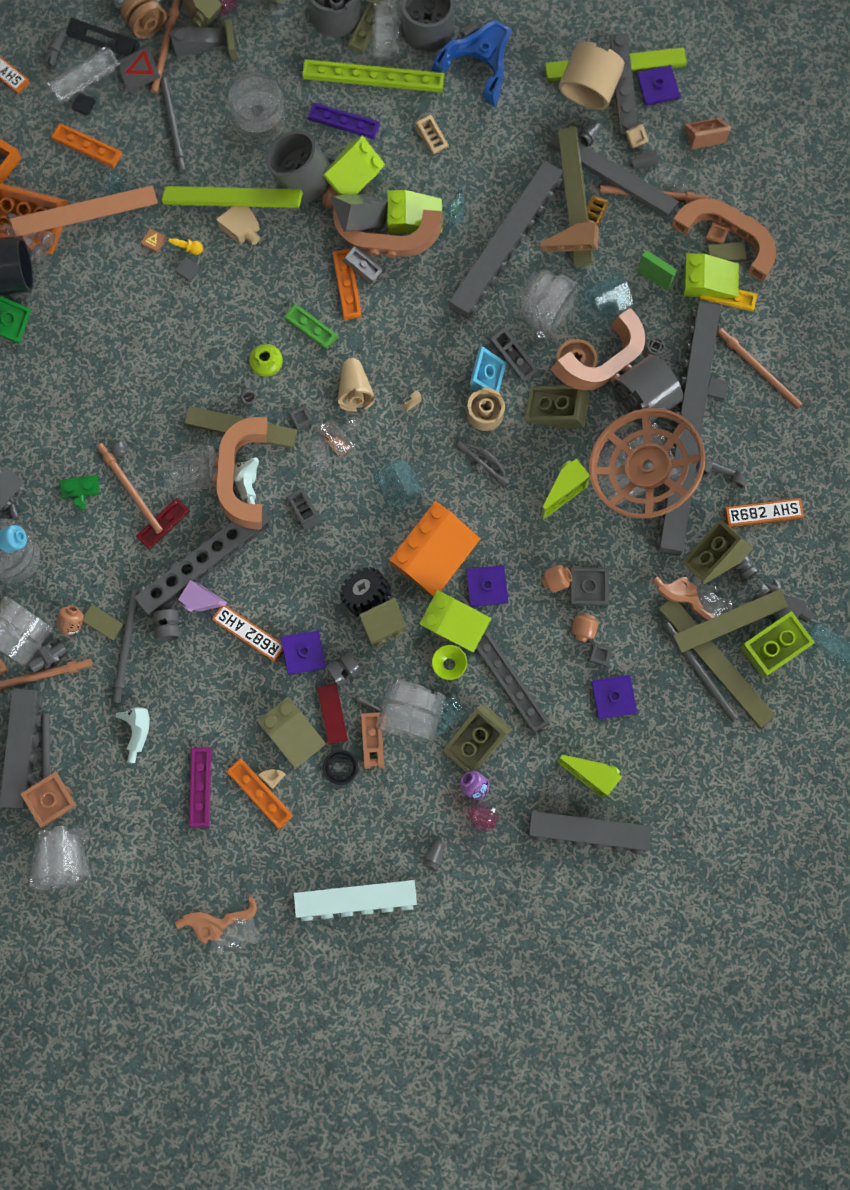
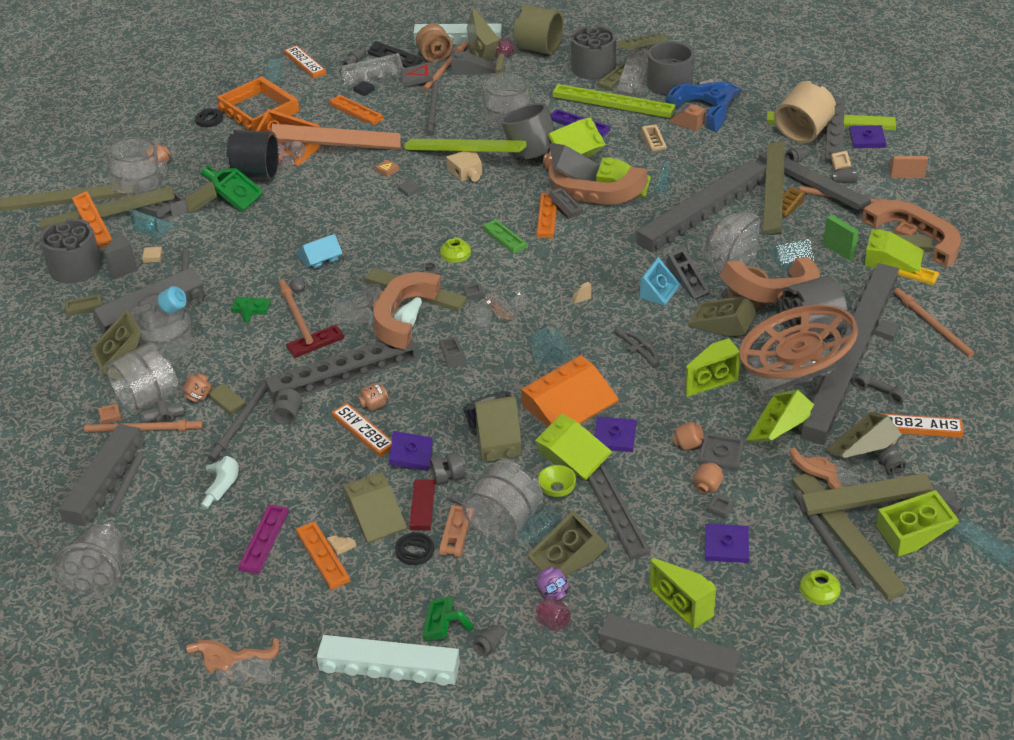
camera: 15 degrees right, 35 degrees down
nougat bracket [21,772,77,828] -> none
yellow bar [168,238,203,255] -> none
lavender slope [178,580,227,612] -> none
tan cone [338,358,375,412] -> none
tan brick [467,388,505,431] -> none
medium nougat slope [540,220,599,252] -> none
none -> medium azure slope [296,234,343,269]
none -> nougat head [358,383,389,411]
none -> green plate [422,597,474,642]
none -> nougat slope [669,104,705,131]
none -> lime slope [746,390,814,443]
none -> lime piece [800,570,841,605]

